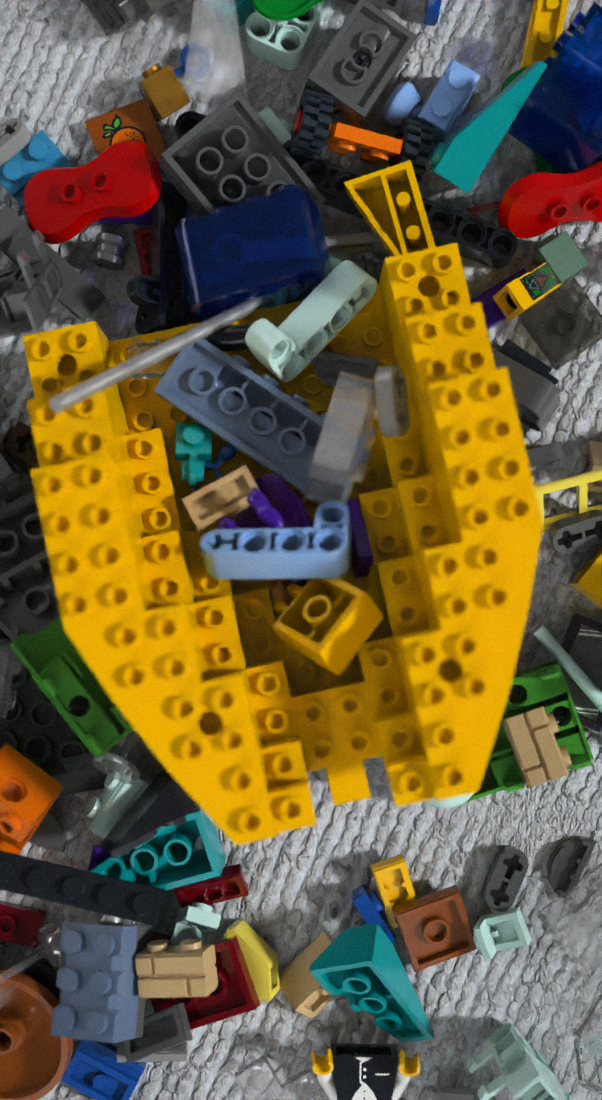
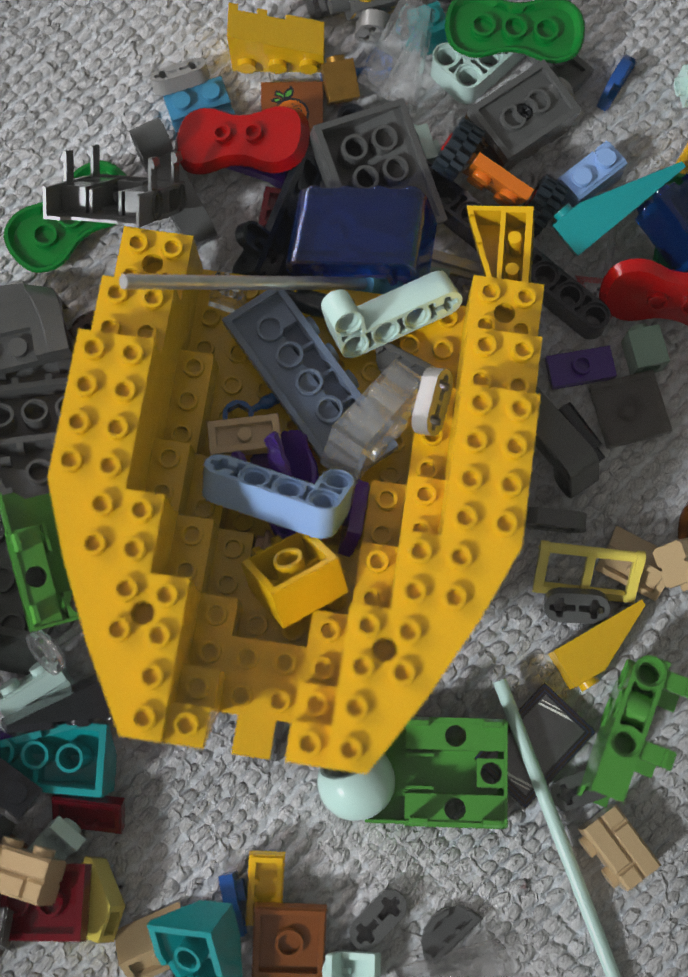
camera: 25 degrees right, 10 degrees down
dark grey wheel [91,233,129,271] -> none
teal plate [175,423,212,485] -> none
light blue cone [382,82,423,127] -> none
leg [493,262,561,322] -> none
tan brick [502,707,572,788] -> none
none -> yellow wedge [227,2,325,74]
none -> light grey beam [354,9,390,44]

